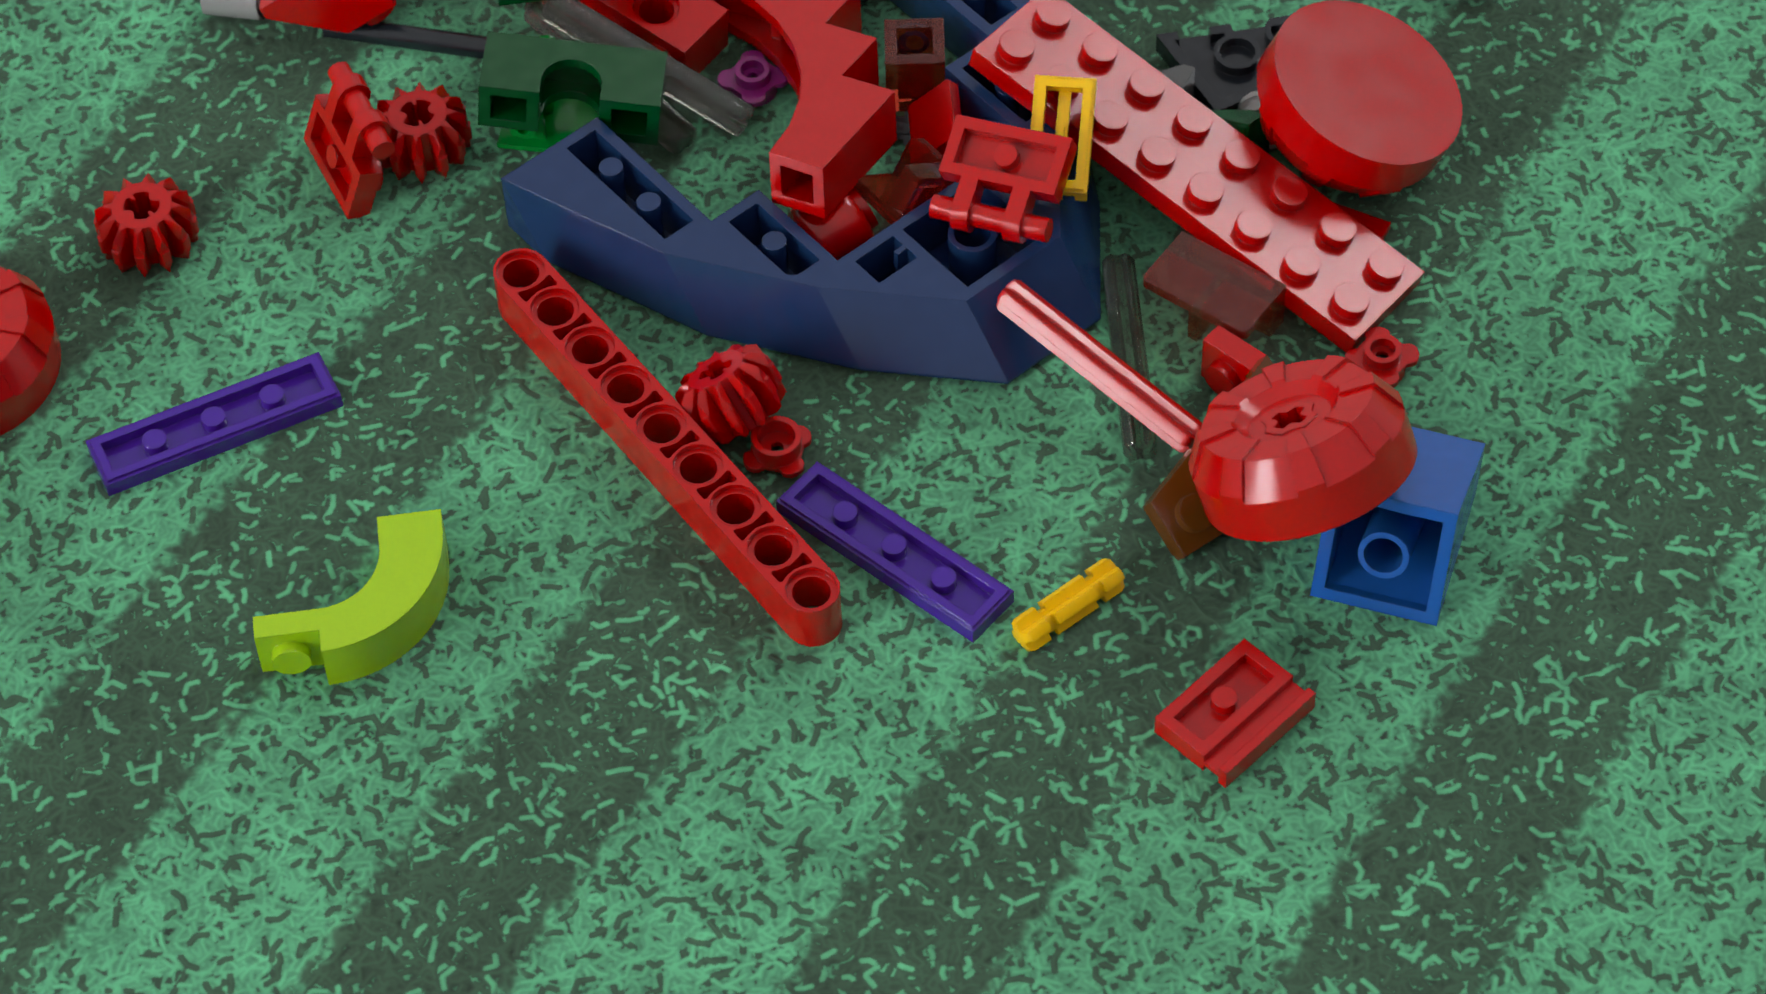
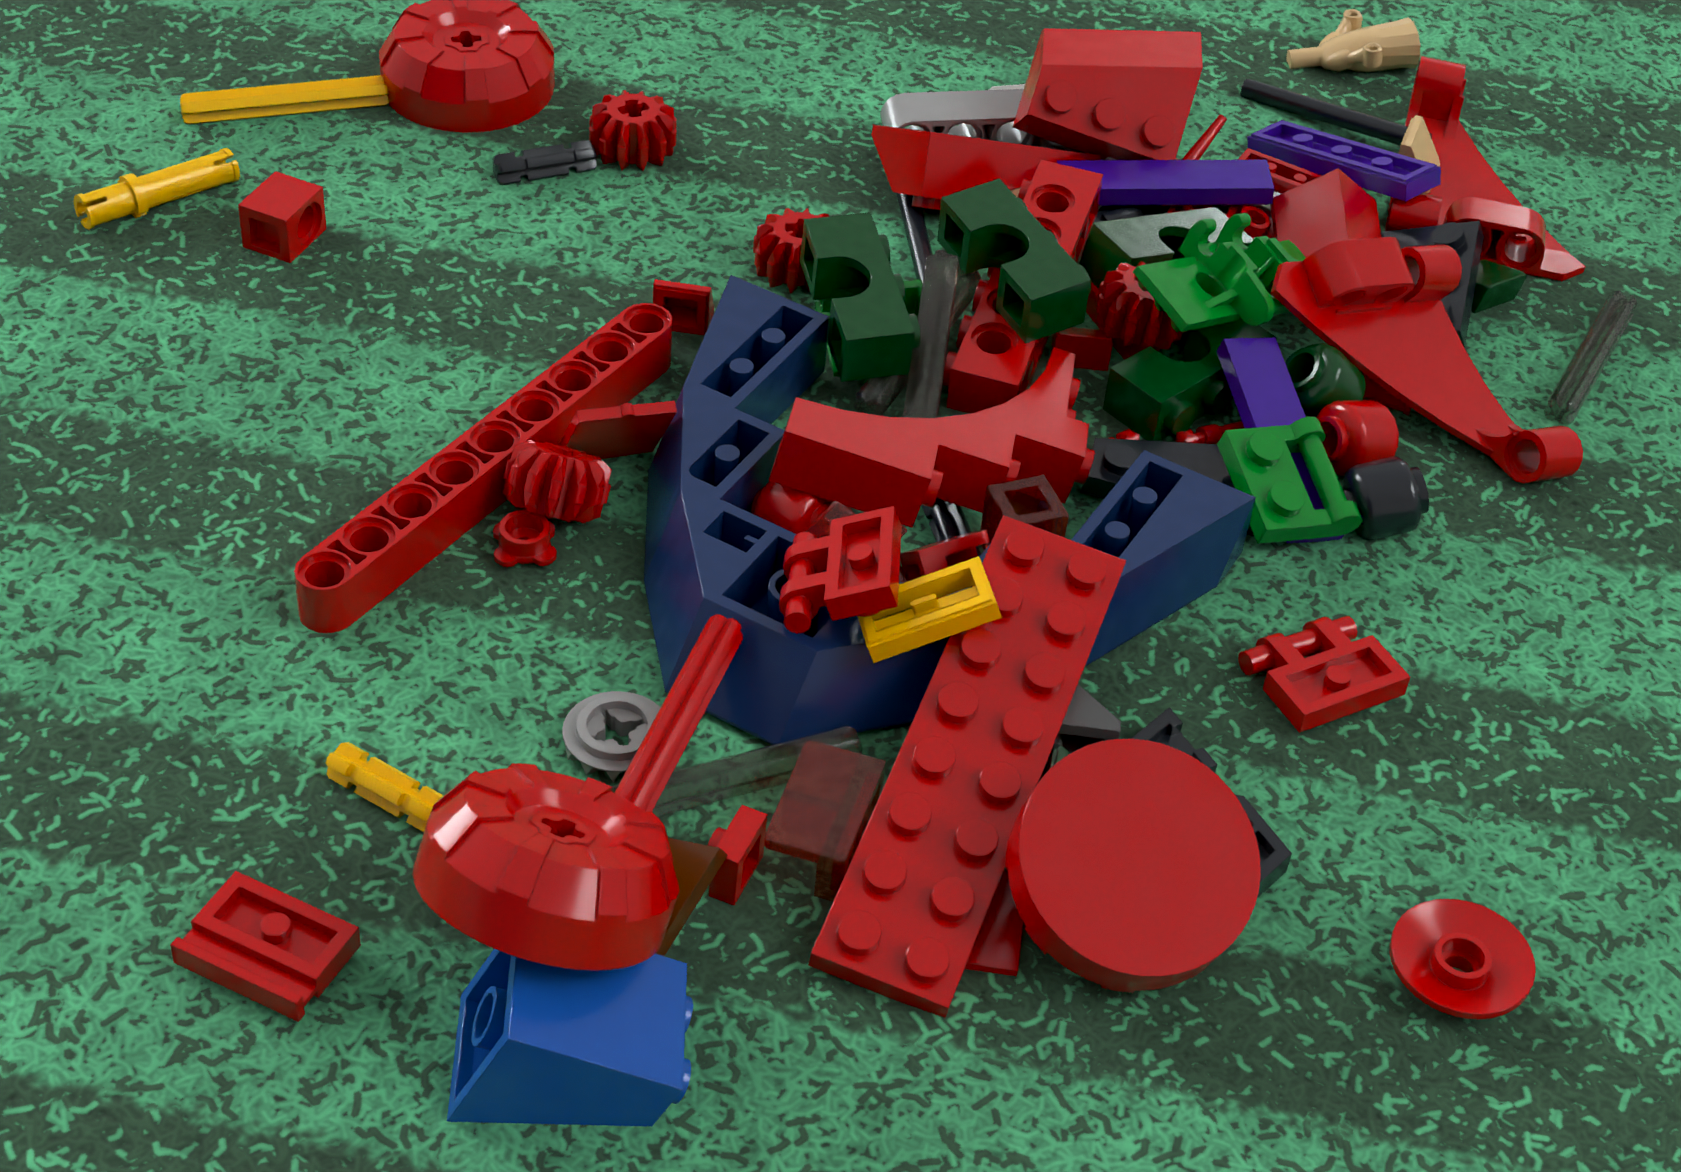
camera: 65 degrees right, 10 degrees down
dark purple tile [85,352,343,496] -> none
lime arch [253,509,449,685] -> none
red plate [303,61,395,219] -> none
dark purple tile [776,461,1014,643] -> none
red plate [1345,327,1419,388] -> none
none -> yellow pin [73,148,240,230]
none -> red brick [238,171,327,263]
none -> black axle [493,140,597,185]
none -> red piece [559,400,677,459]
none -> light grey gear [562,691,661,782]
none -> red slope [653,279,714,336]

